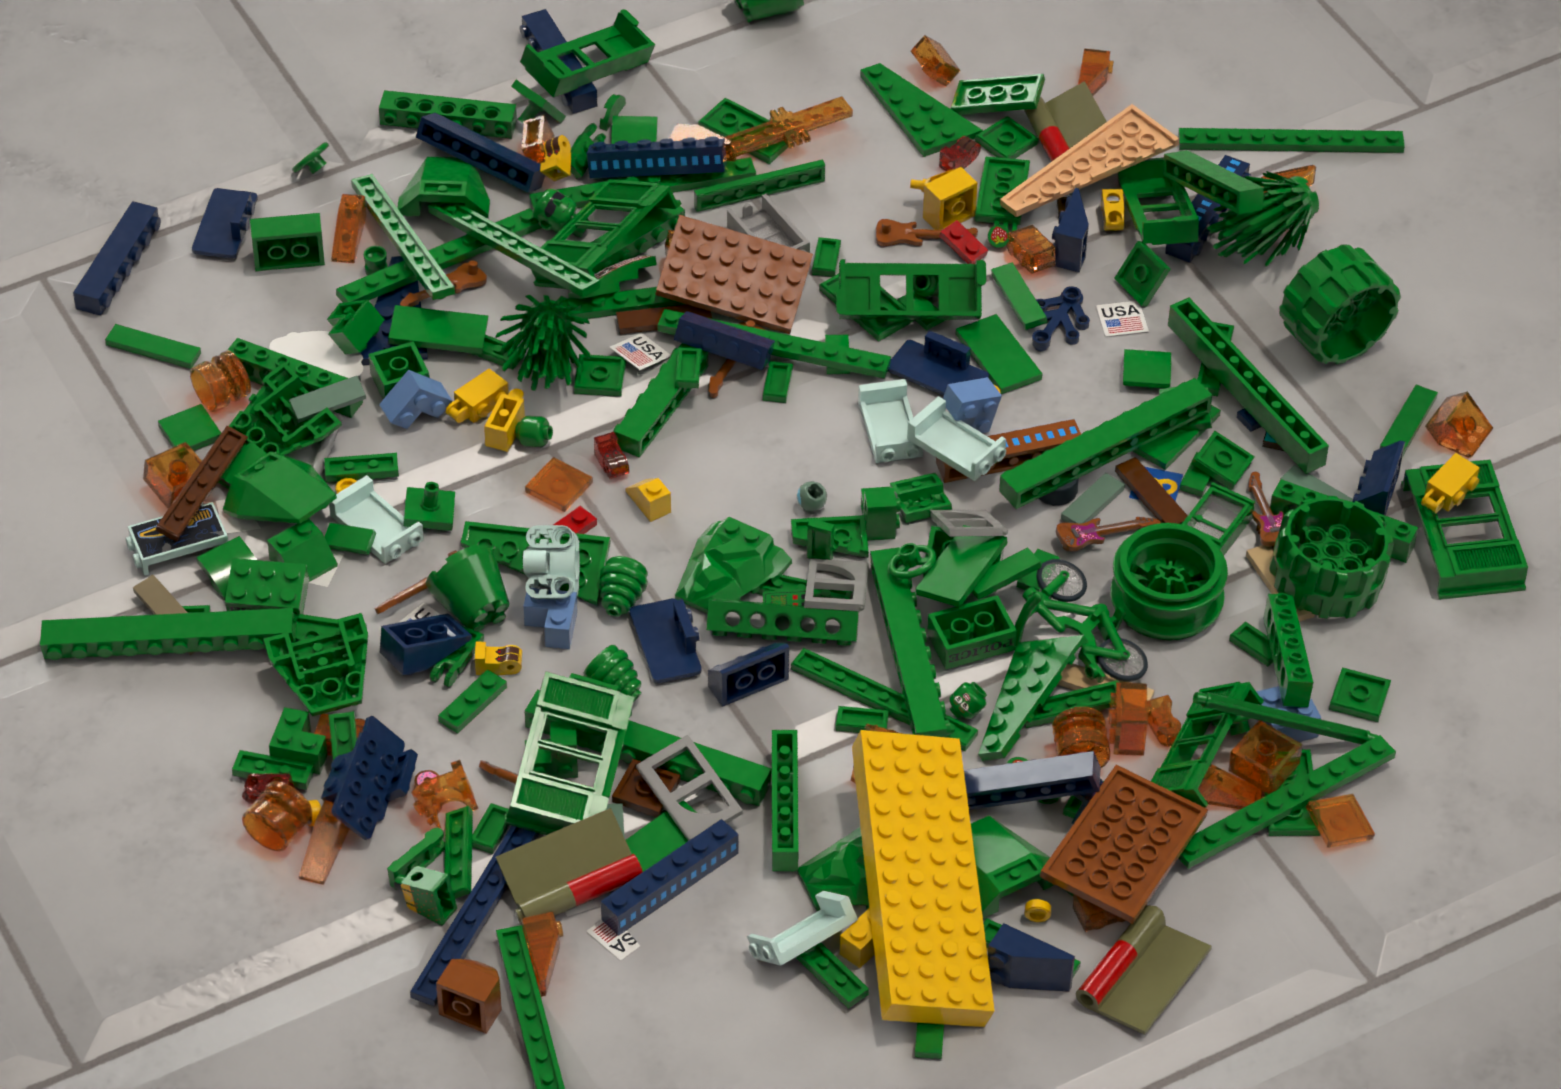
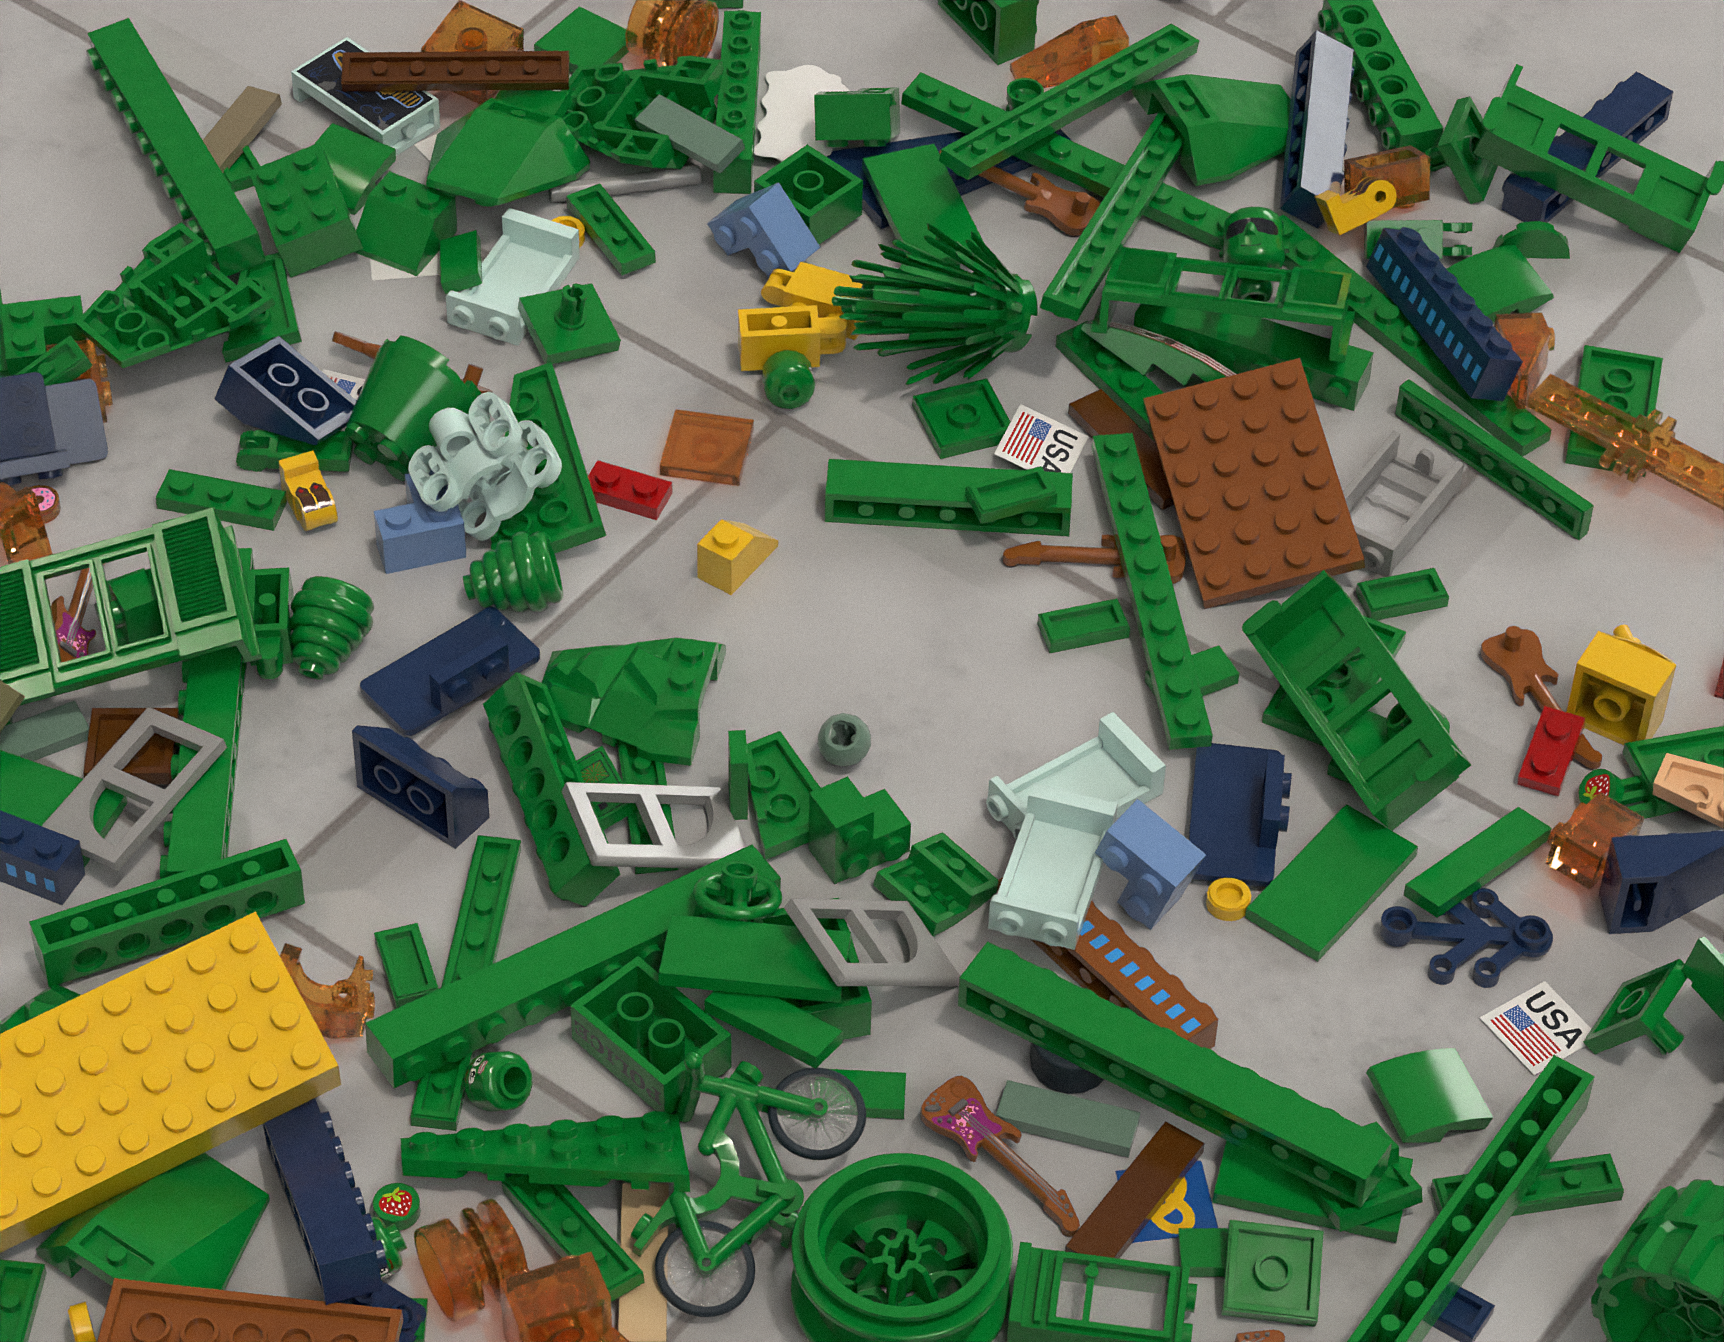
camera: 65 degrees right, 0 degrees up
clear red leg [594,431,630,479] -> none
dark blue brick [674,311,775,370] -> none

